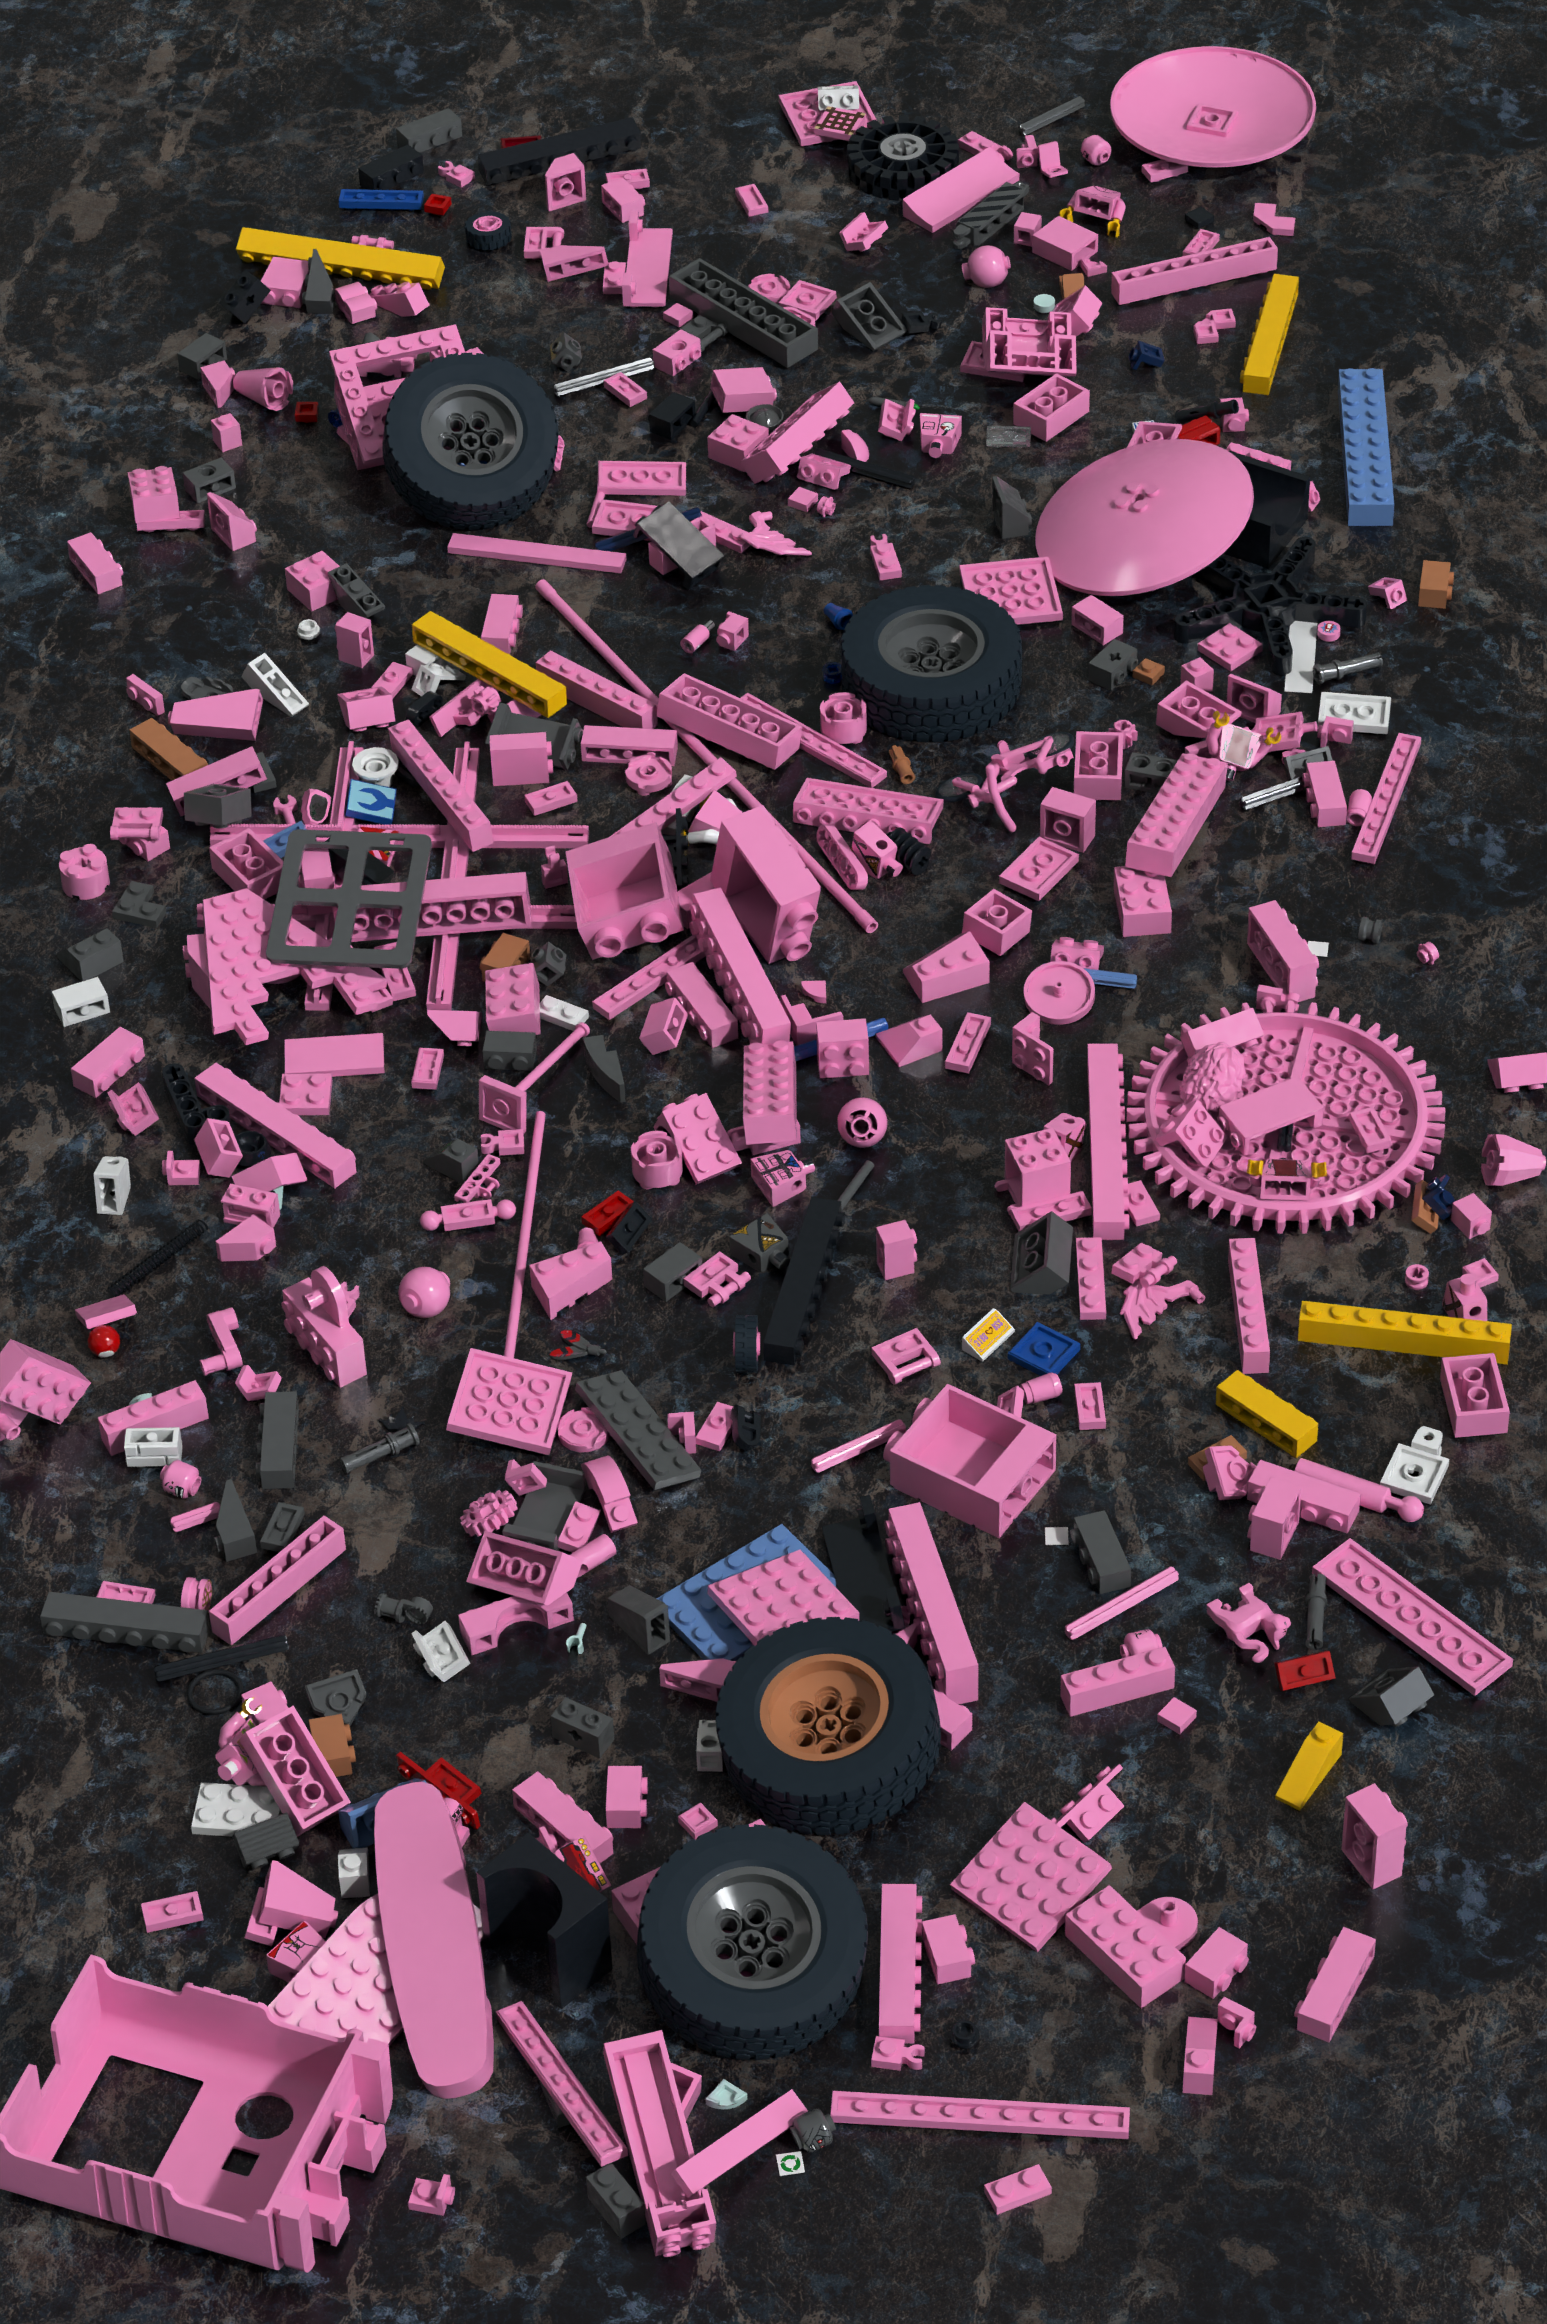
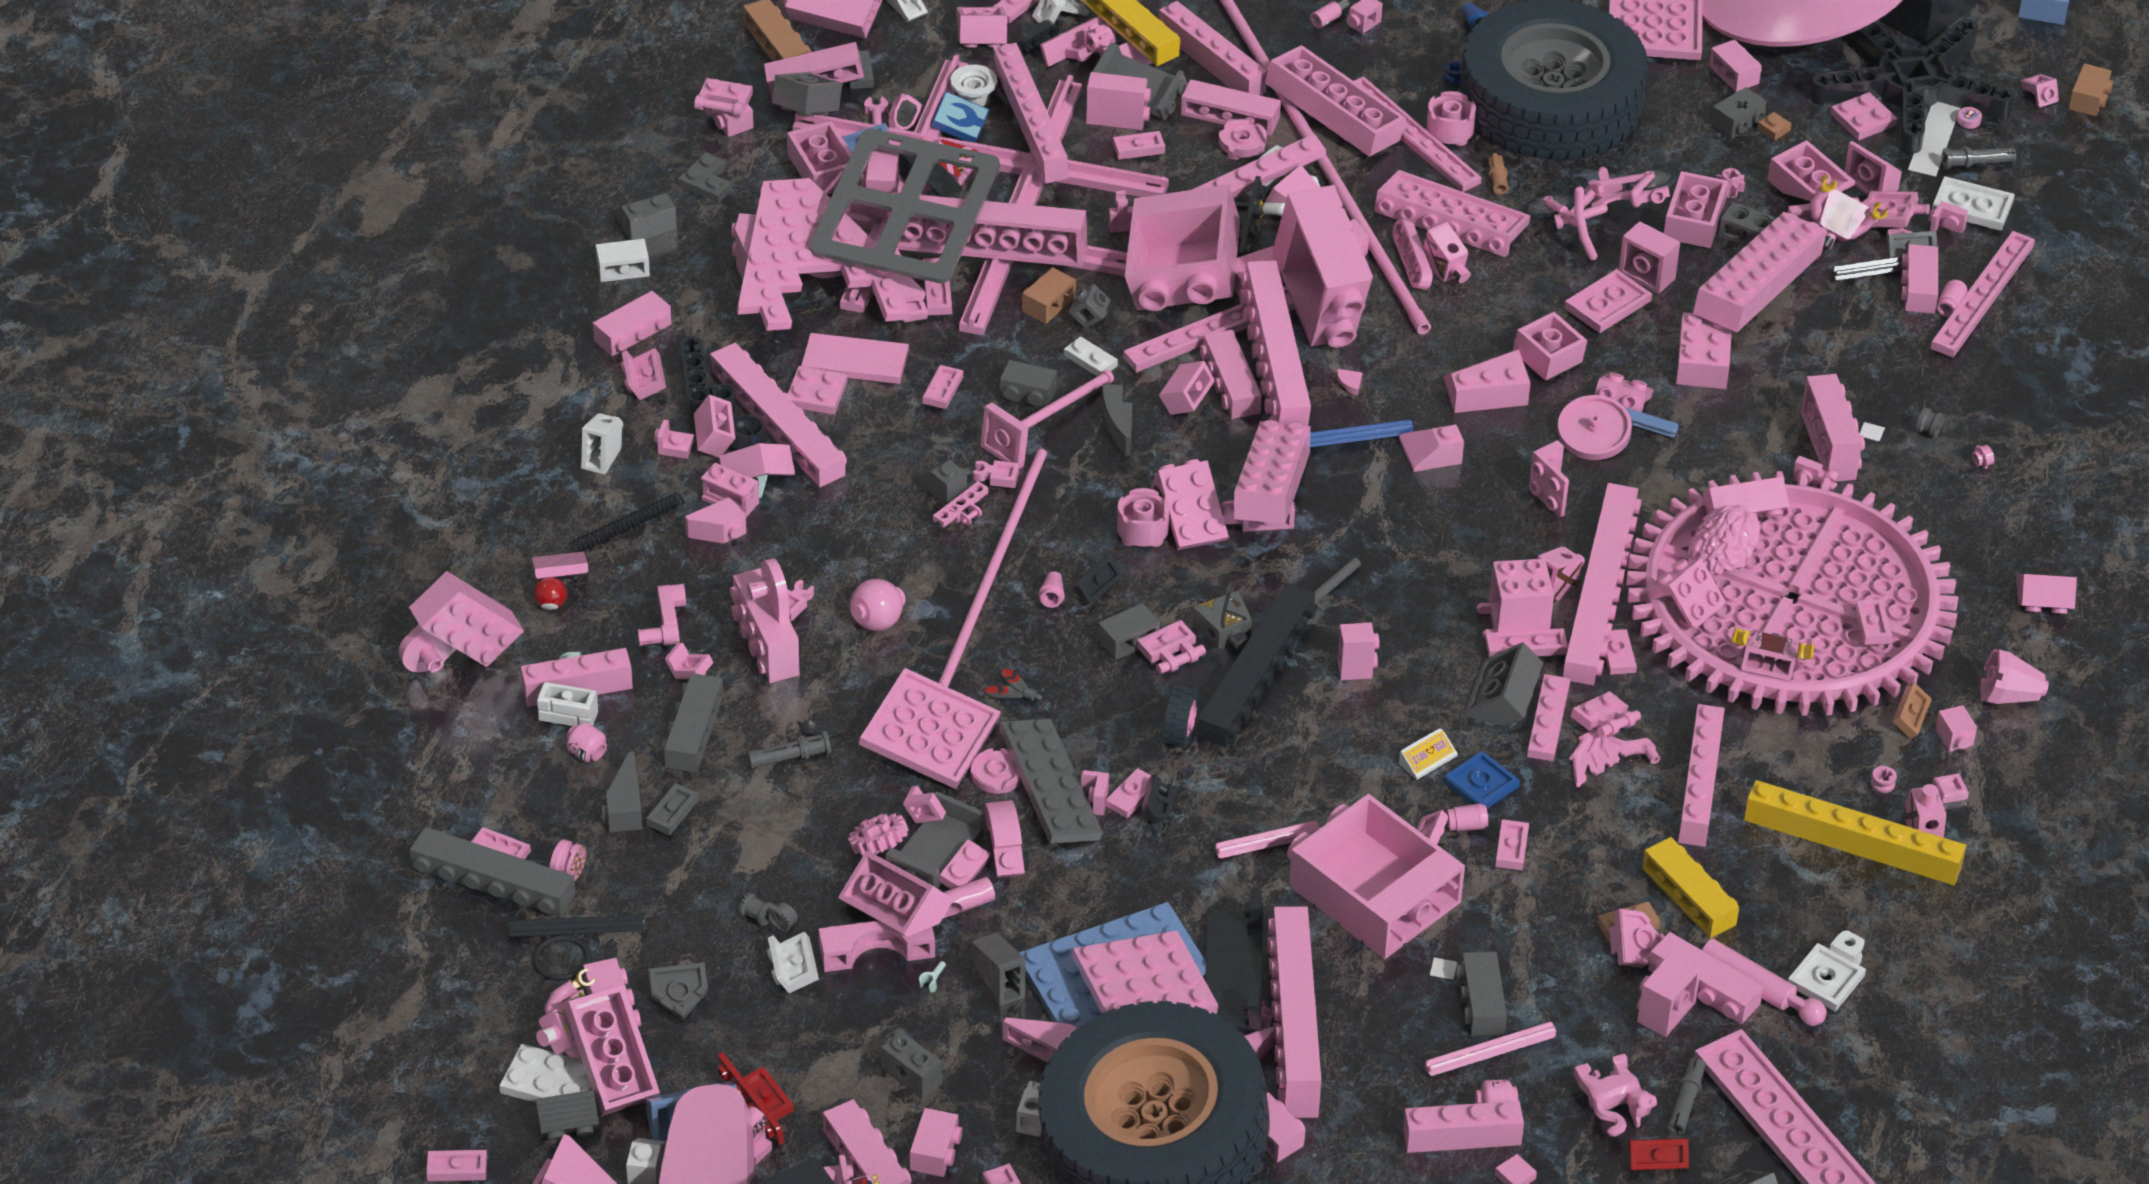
camera: 10 degrees right, 0 degrees up
bright pink brick [59,844,110,900] -> none
bright pink axle [170,1502,220,1532] -> none
bright pink brick [209,1516,346,1646] -> none
nougat brick [309,1714,356,1777] -> none
bright pink plate [420,1199,516,1231] -> none
bright pink slope [427,1010,482,1046] -> none
bright pink brick [485,963,541,1035] -> none
bright pink wedge [530,1241,612,1320] -> none
red plate [581,1190,634,1236] -> none
bright pink torso [751,1150,815,1207] -> none
bright pink panel [780,995,843,1046] -> none
bright pink brick [816,1019,869,1078] -> none
bright pink brick [837,1097,887,1148] -> none
bright pink plate [871,1328,941,1385] -> none
black piece [886,827,931,875] -> none
bright pink plate [945,1012,991,1074] -> none
bright pink brick [1181,657,1214,693] -> none
bright pink panel [1217,1076,1324,1156] -> none
black axle [1277,1123,1294,1153] -> none
dark blue bracket [1422,1174,1456,1220] -> none
bright pink brick [1440,1353,1510,1438] -> none

